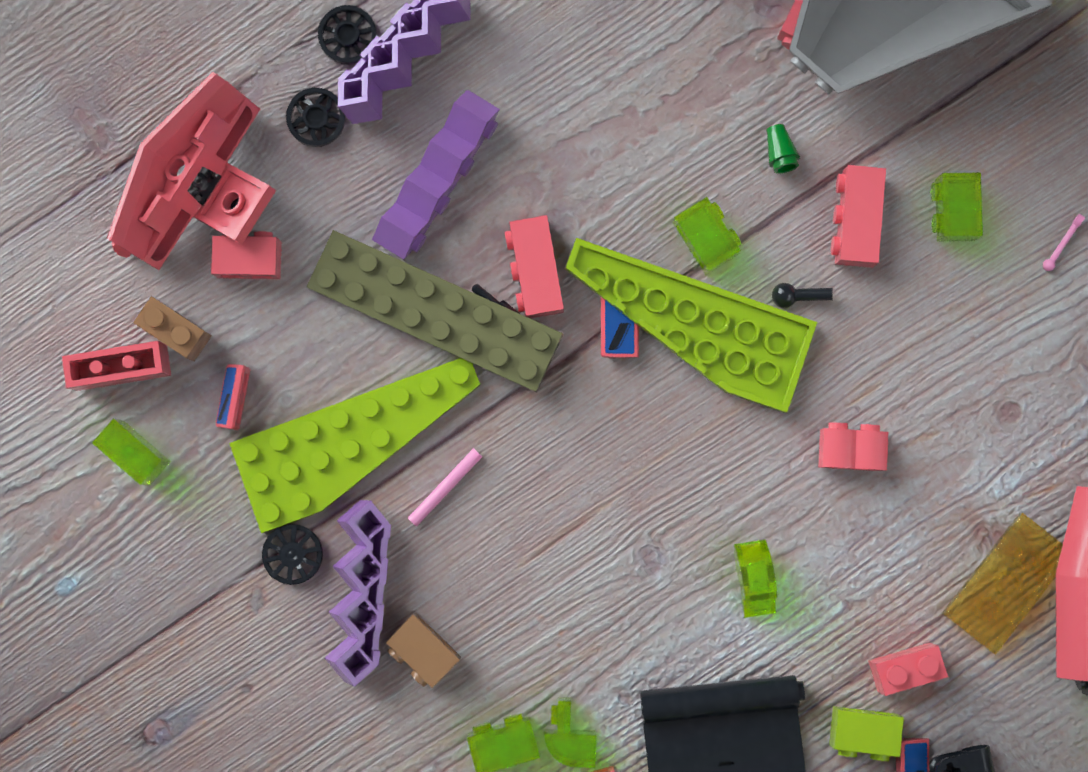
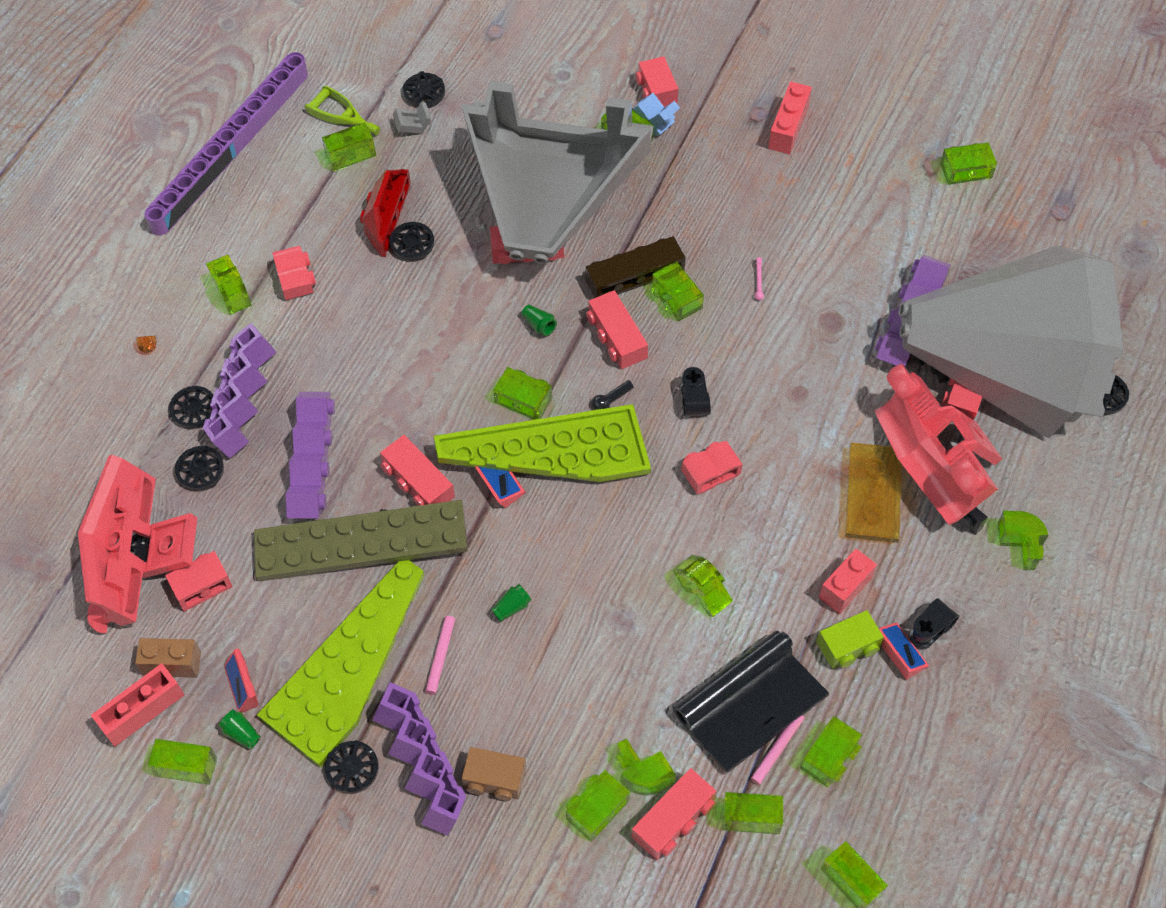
camera: 35 degrees left, 25 degrees down
none -> green cone [218,709,261,750]
none -> green cone [491,584,532,622]
none -> dark brown brick [585,236,686,298]
none -> black piece [681,367,711,417]

